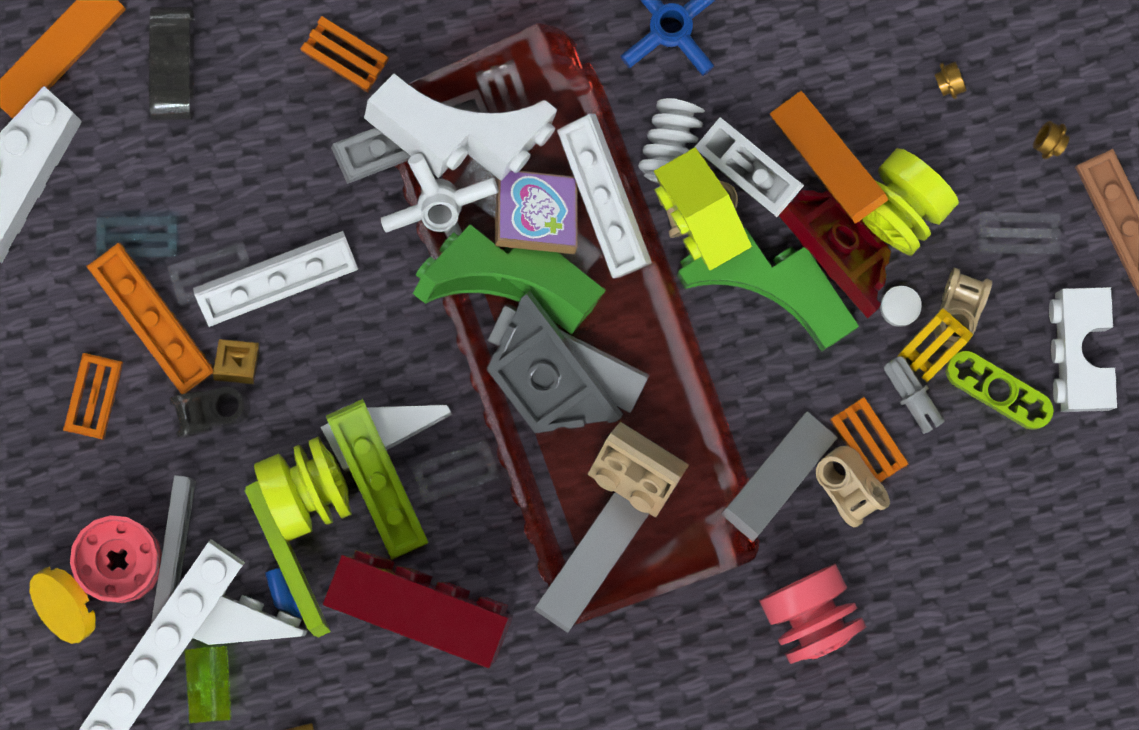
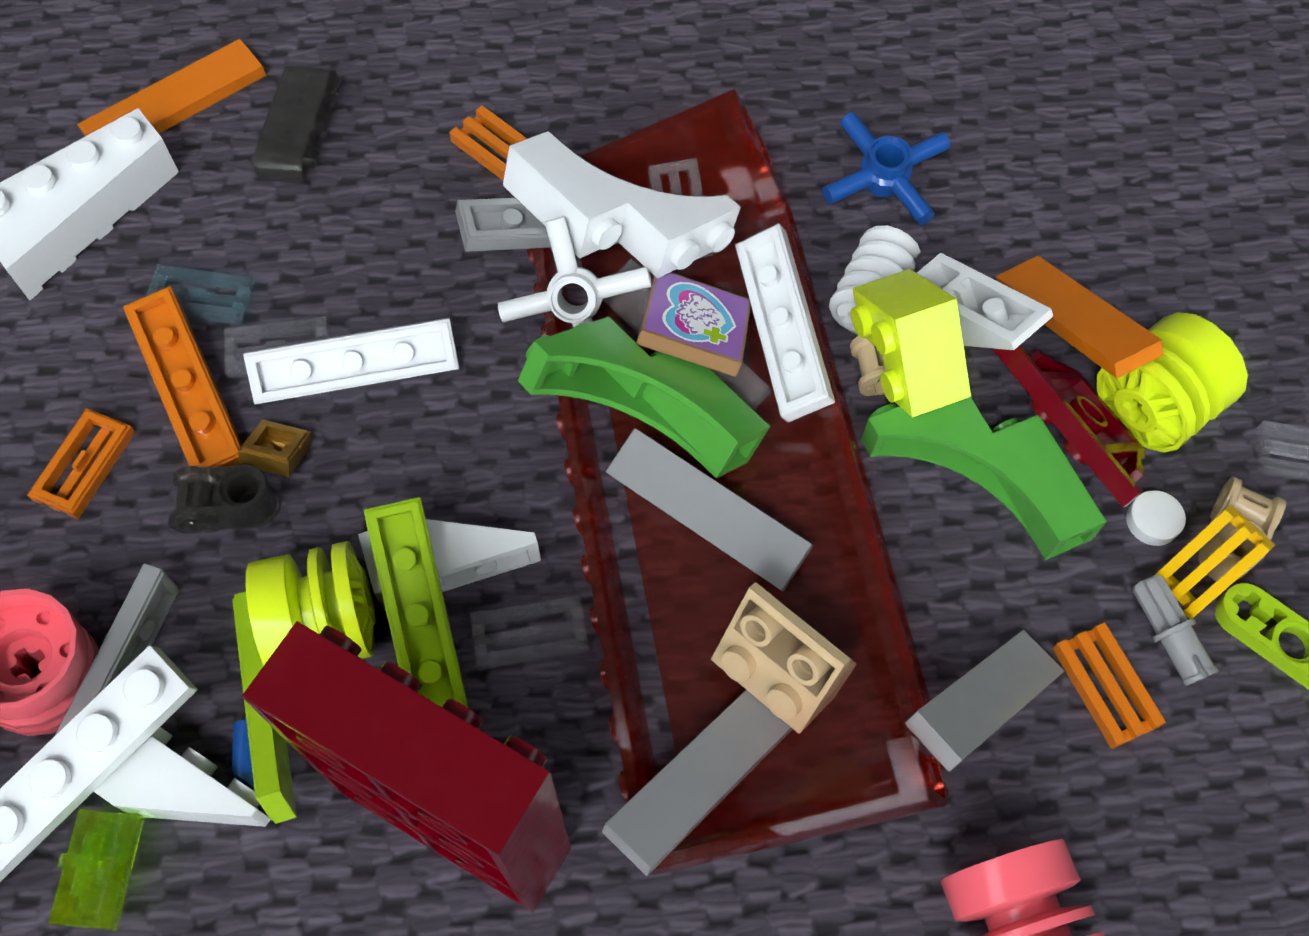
camera: 10 degrees right, 20 degrees down
dark grey wing [487,291,623,433] -> none
tan piece [816,446,890,527] -> none
pearl gold plate [935,62,967,99] -> none

